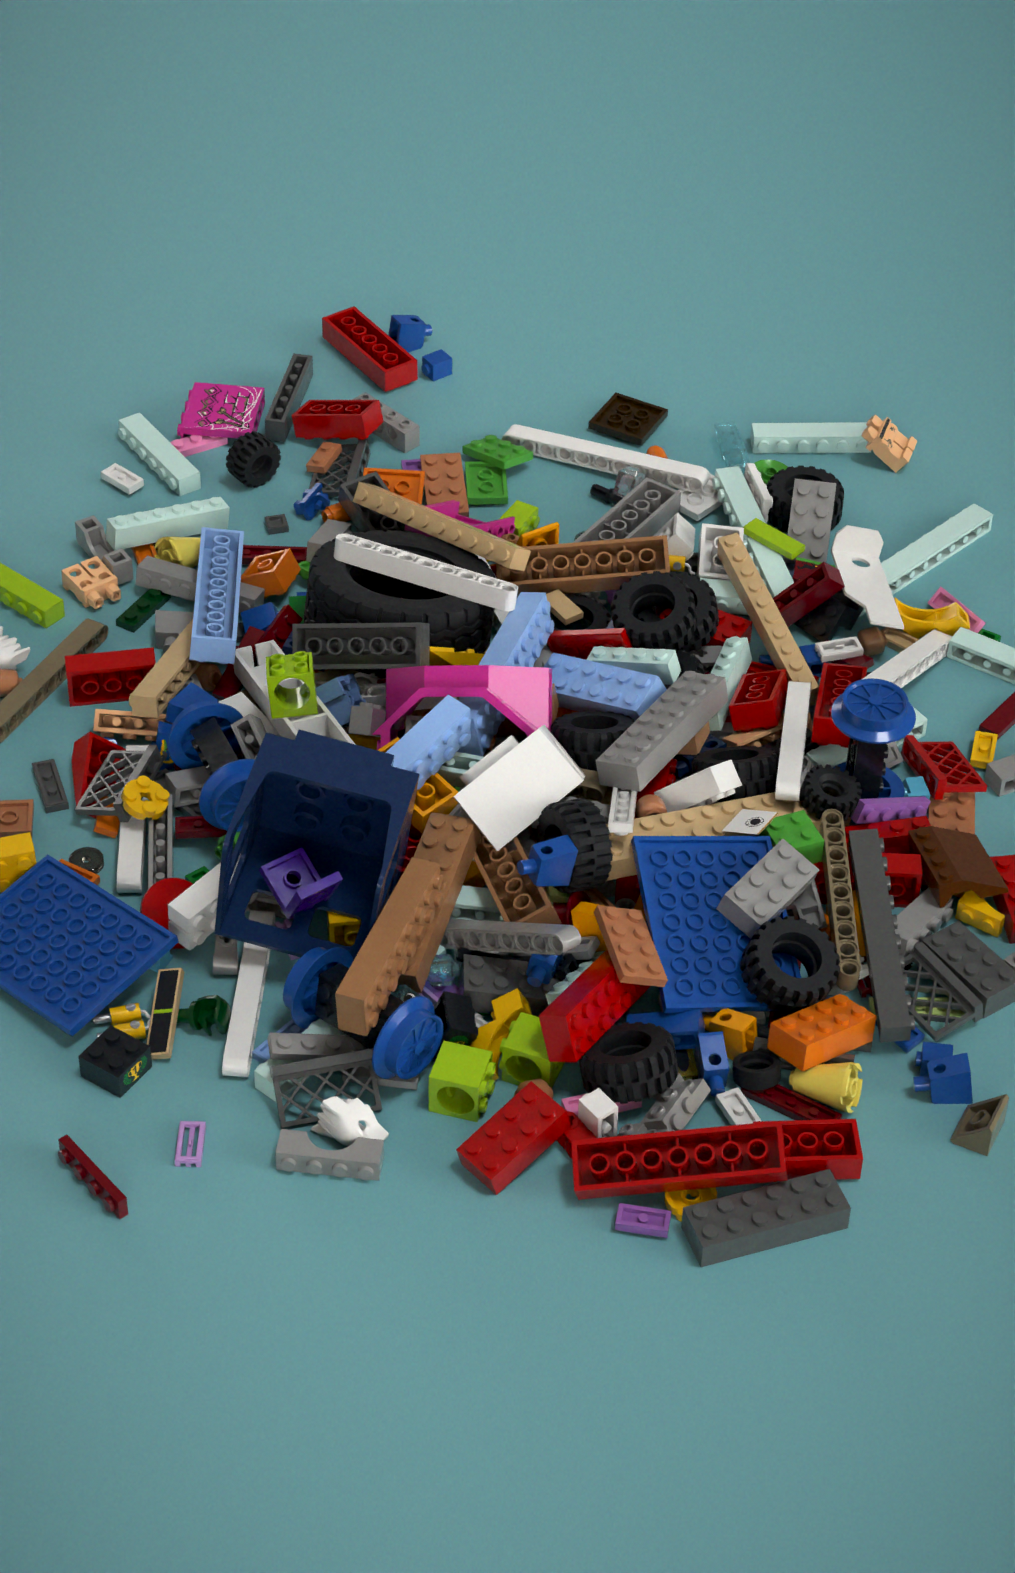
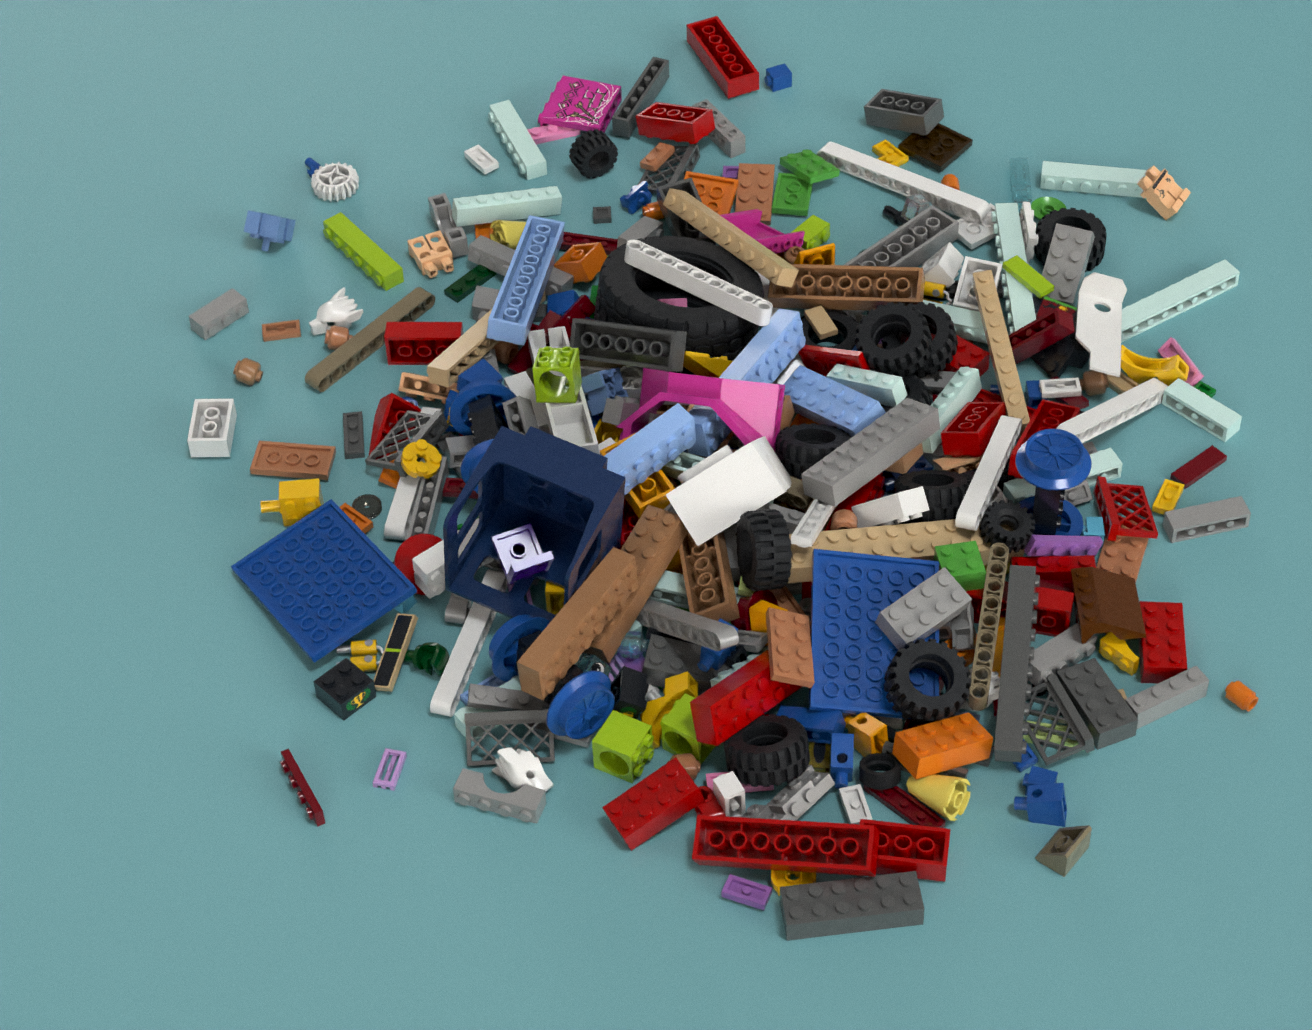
camera: 15 degrees right, 5 degrees up
blue torso [388,315,432,353] -> none
blue torso [517,835,578,887] -> none
white sticker [722,809,779,835] -> none
none -> dark grey brick [864,89,944,135]
none -> yellow tile [872,139,909,167]

